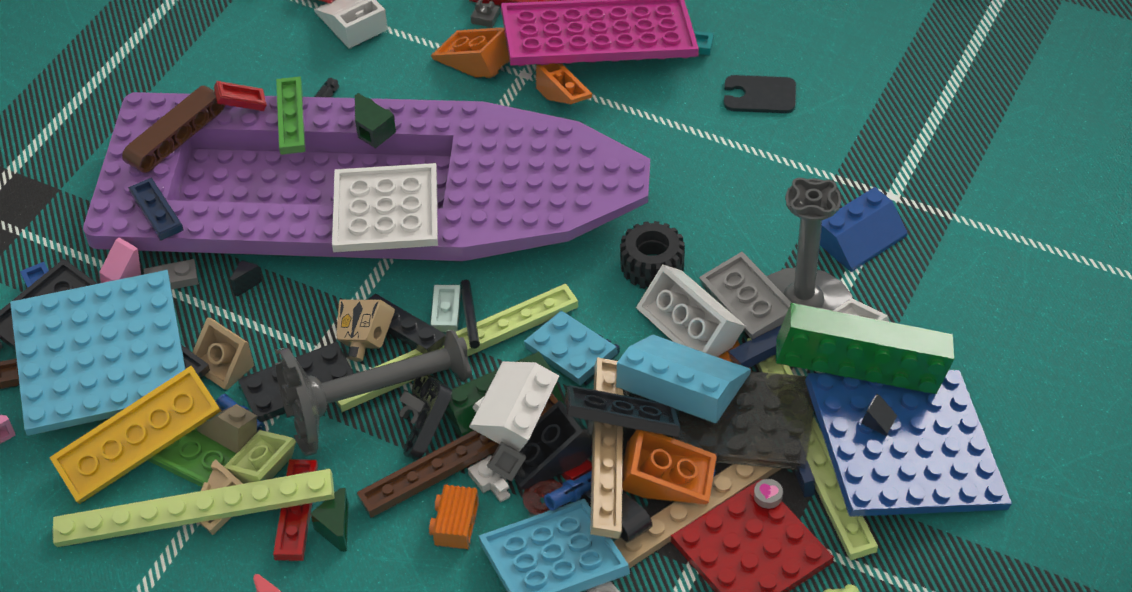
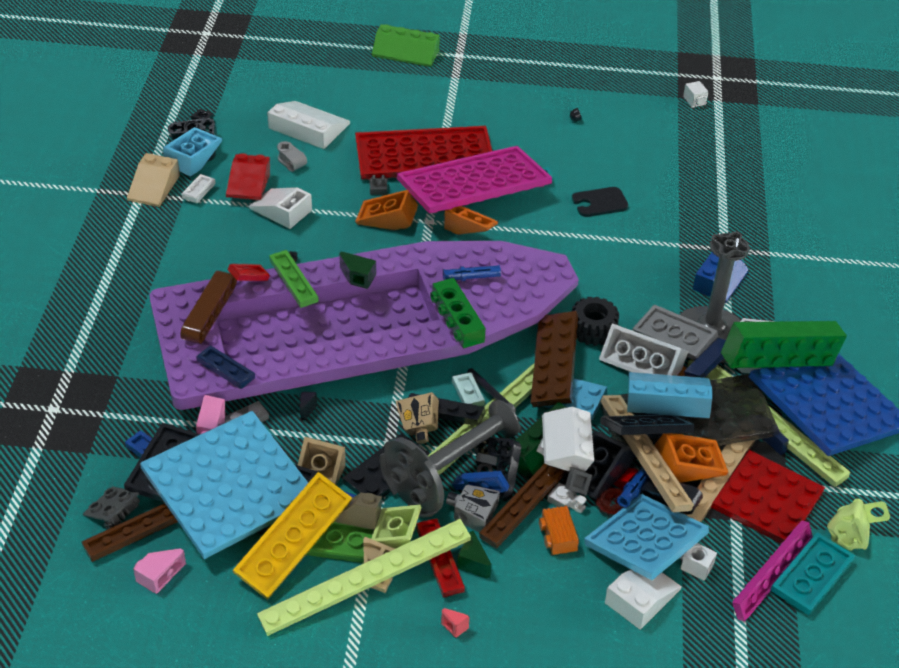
camera: 25 degrees left, 5 degrees down
white plate [332,163,438,252] -> none
light grey tile [754,479,783,508] -> none
black slope [861,394,897,436] -> none
none -> green brick [430,278,486,349]
none -> blue pin [443,265,501,282]
none -> light grey torso [446,485,500,532]
none -> blue hinge [452,471,510,492]
none -> reddish brown plate [531,311,578,408]

